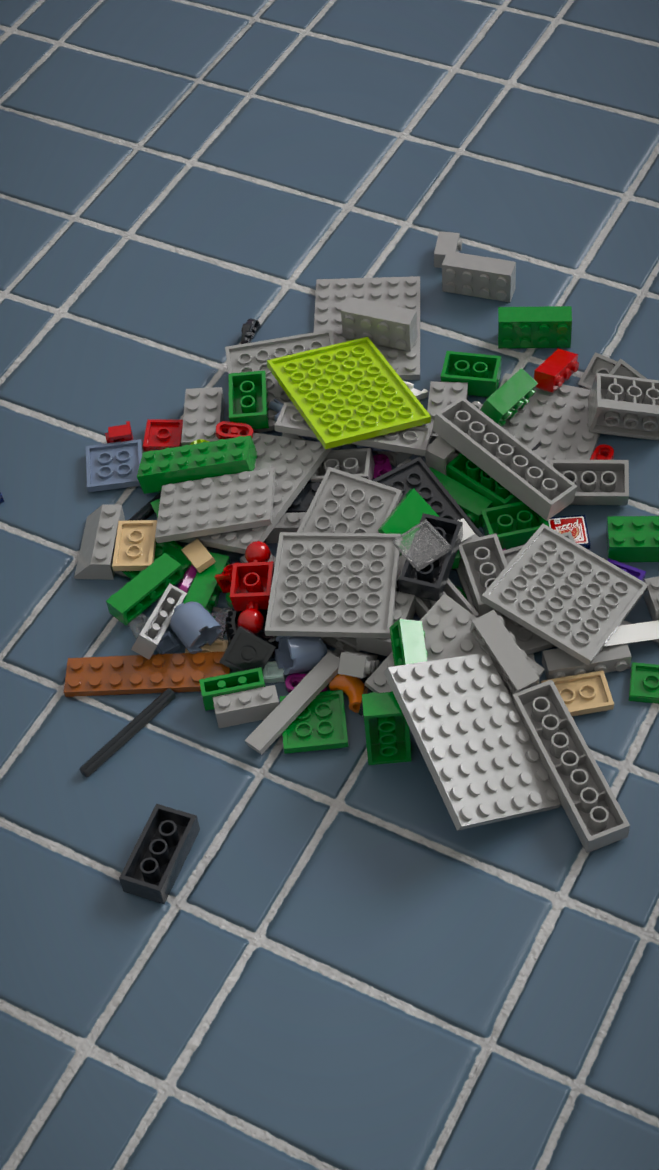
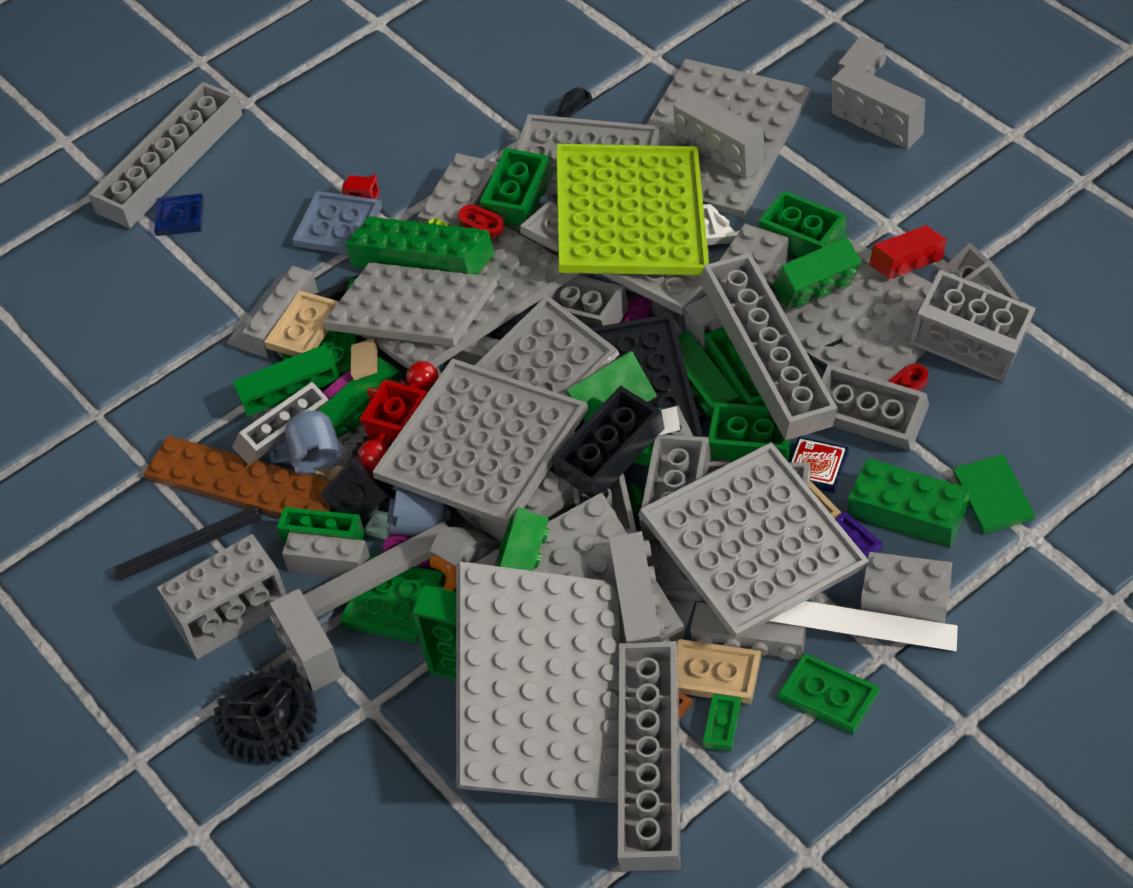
camera: 25 degrees right, 0 degrees up
black brick [119,804,200,904] -> none
red plate [143,419,183,452] -> none
clear tile [393,520,451,571] -> none
green brick [498,306,572,349] -> none
none -> light grey brick [157,534,287,659]
none -> black gear [213,667,317,765]
none -> light grey brick [269,589,343,692]
none -> green plate [703,693,742,752]

